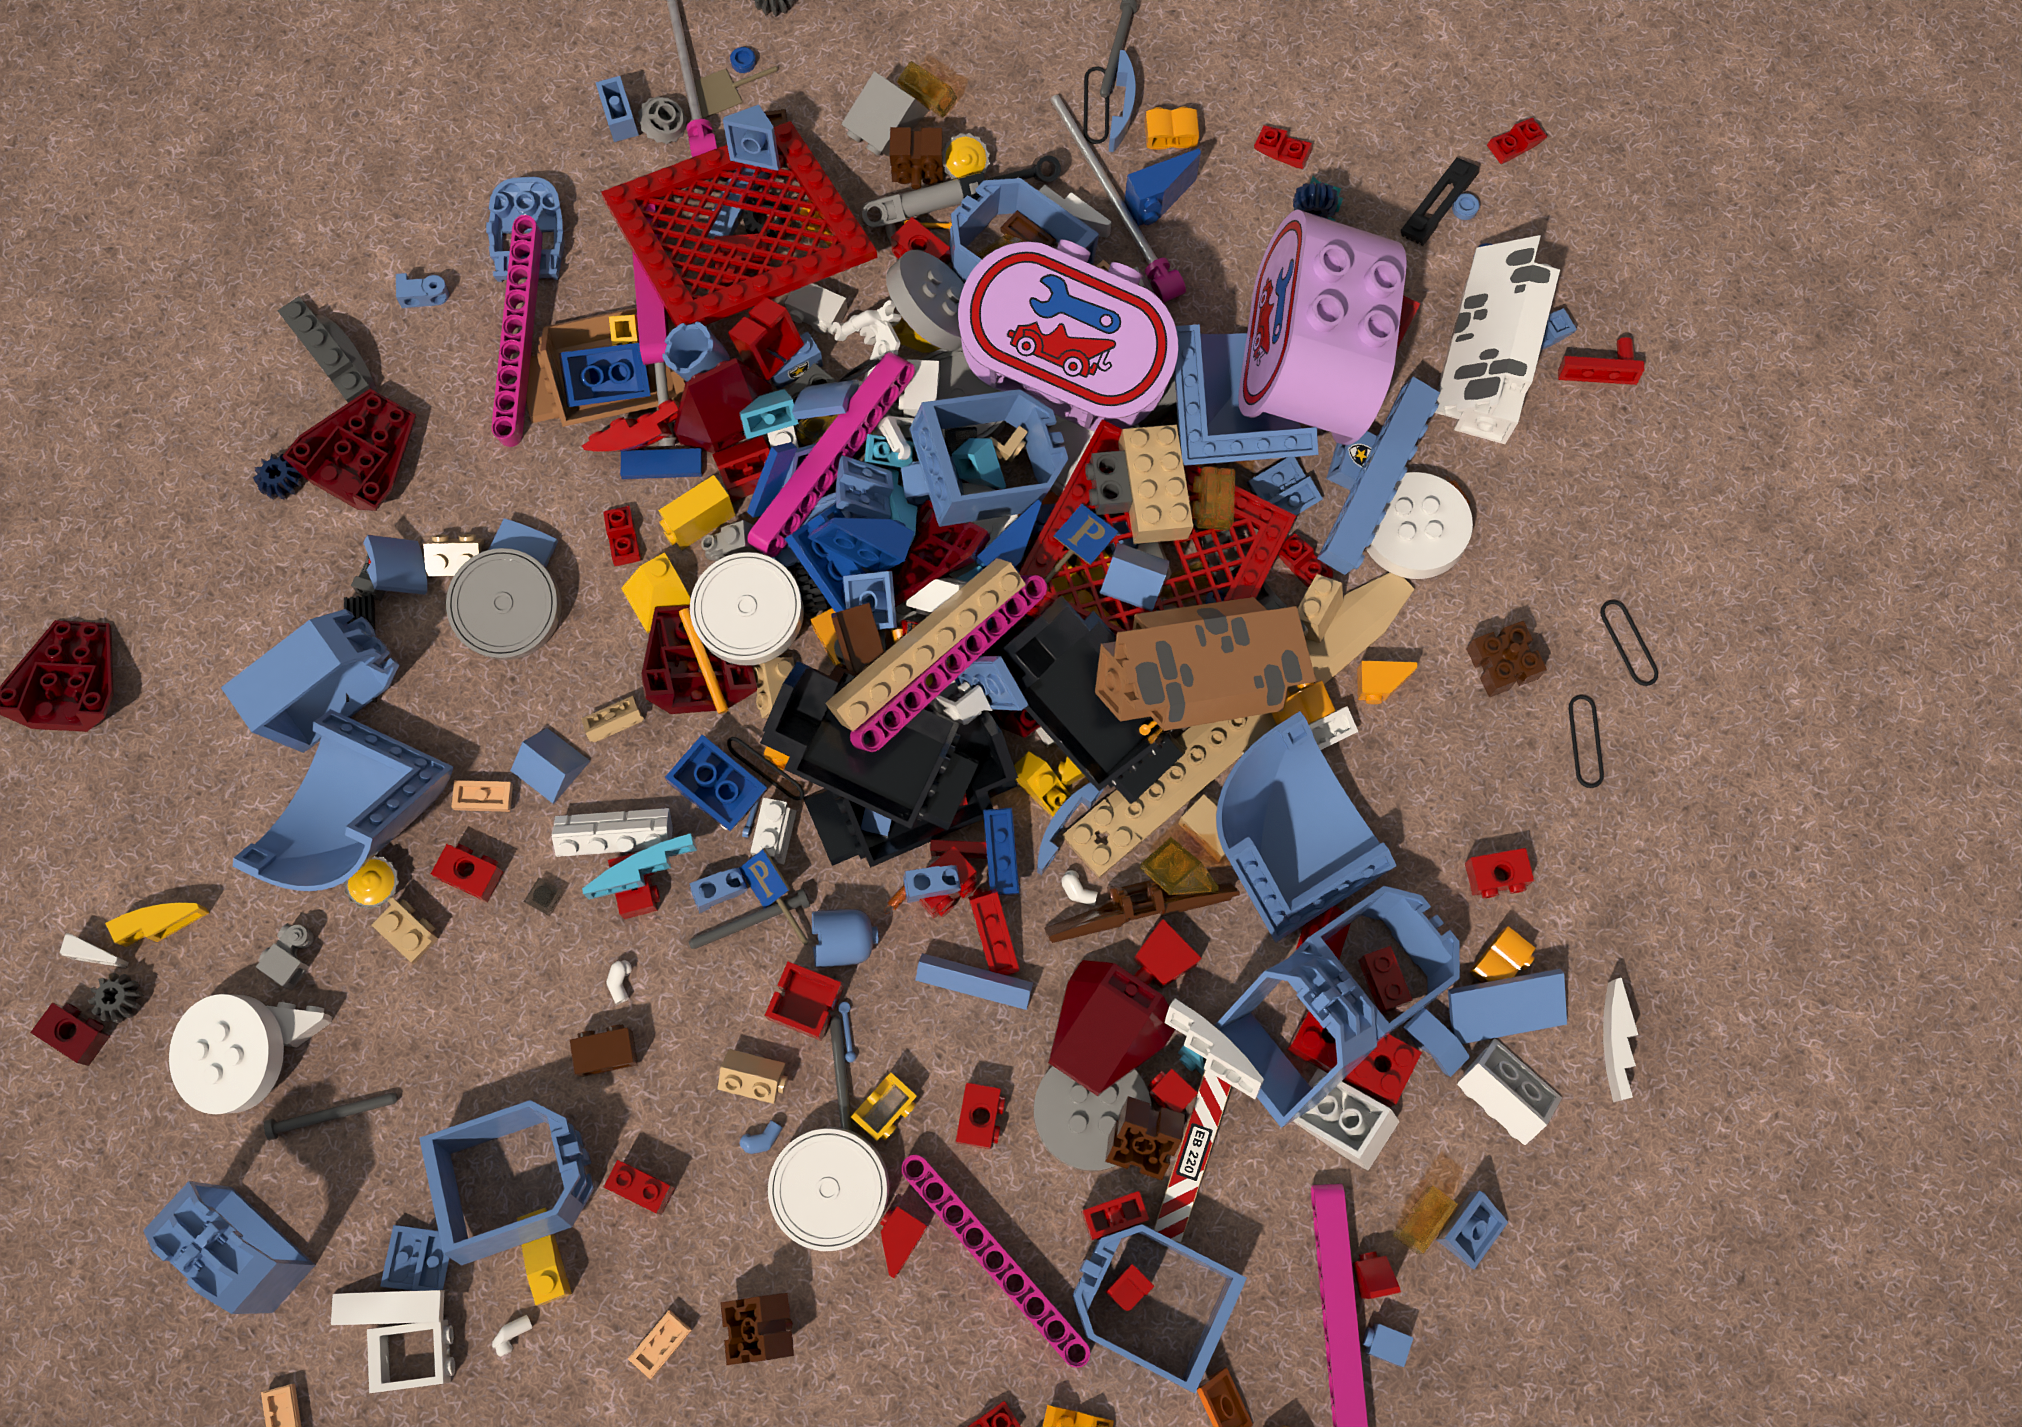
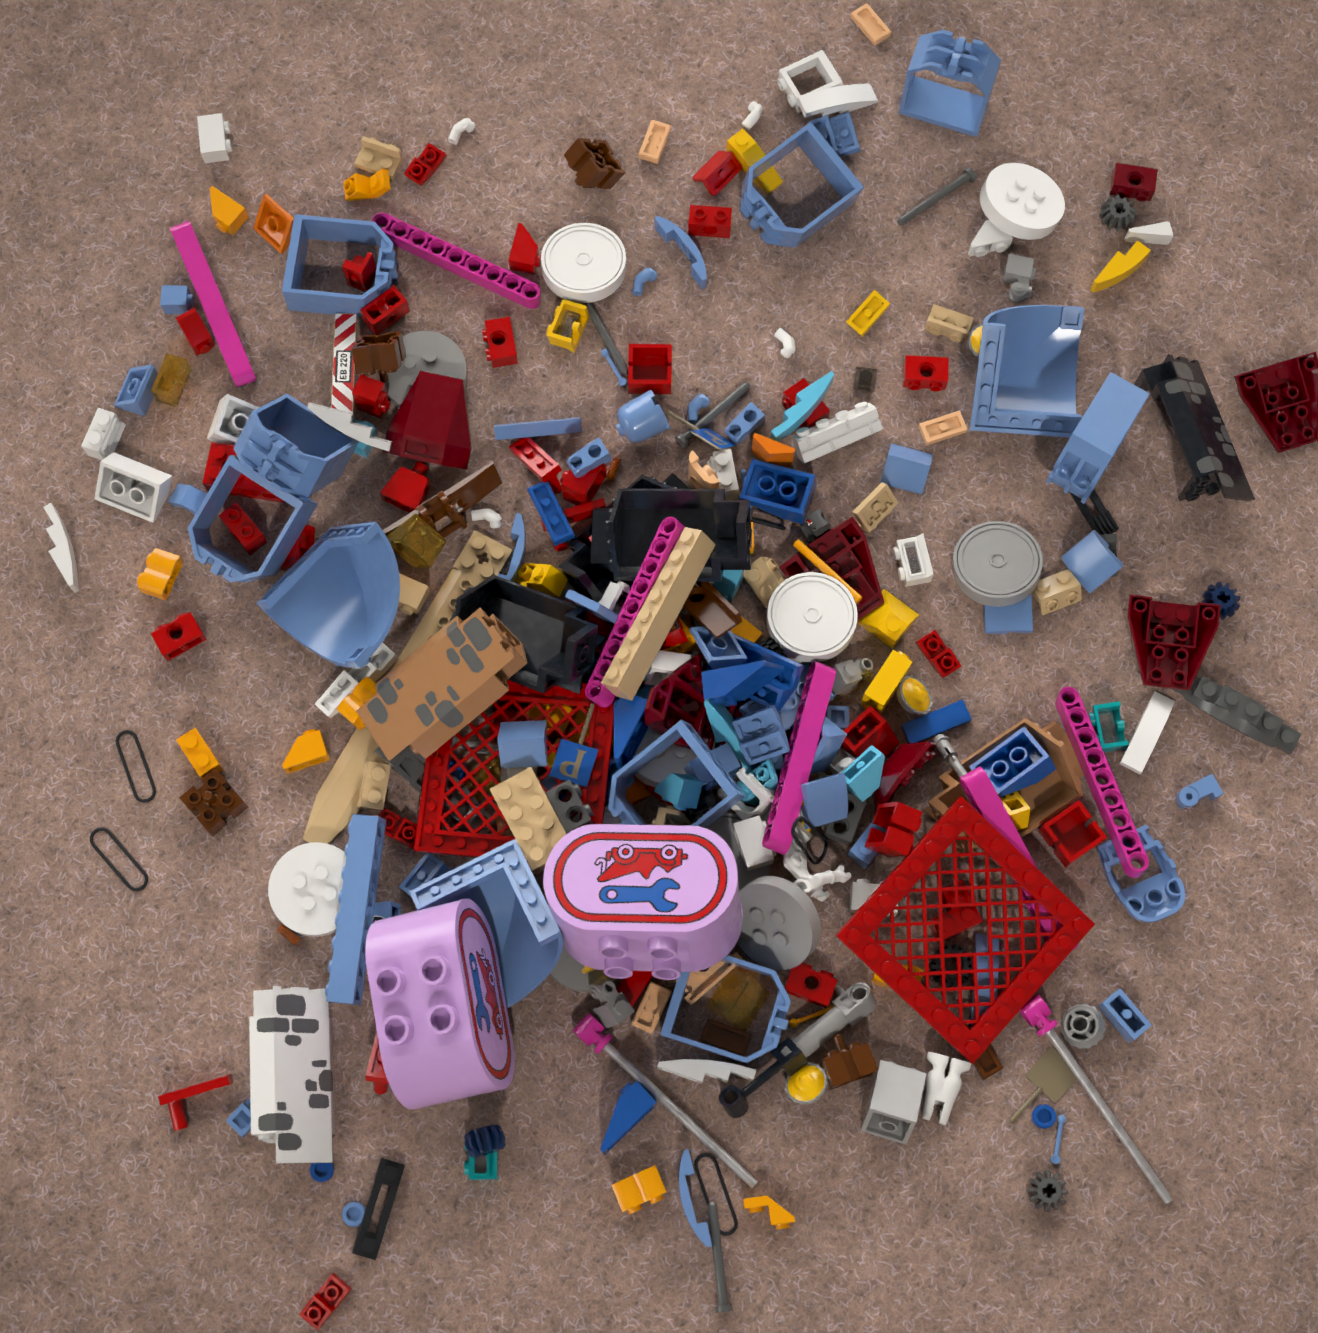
camera: 160 degrees right, 0 degrees up
reddish brown brick [570,1024,638,1077] -> none
red slope [582,399,681,452] -> none
medium blue cylinder [662,322,730,382] -> none
tan brick [718,1049,788,1104] -> none
medium blue slope [723,105,780,171] -> none
blue tile [747,442,797,518] -> none
clear yellow brick [897,61,957,118] -> none
clear yellow brick [1192,466,1235,531] -> none
red slope [1254,125,1312,169] -> none
medium blue tile [1448,969,1567,1044] -> none
none -> white window [81,408,126,460]
none -> light orange brick [176,728,224,779]
none -> medium blue slope [654,216,707,290]
none -> medium blue arm [687,394,710,424]
none -> light nougat piece [688,450,719,489]
none -> red panel [692,151,743,196]
none -> light orange slope [742,1196,795,1230]
none -> orange slope [751,433,796,469]
none -> dark grey leg [800,509,831,544]
none -> yellow plate [846,290,890,337]
none -> white window [892,534,934,587]
none -> yellow piece [897,675,933,715]
none -> white piece [922,1052,971,1125]
none -> red piece [1038,800,1107,868]
none -> medium blue hinge [1050,1114,1066,1164]
none -> teal window [1088,701,1129,753]
none -> white slope [1119,691,1175,774]
none -> black panel [1134,354,1255,502]

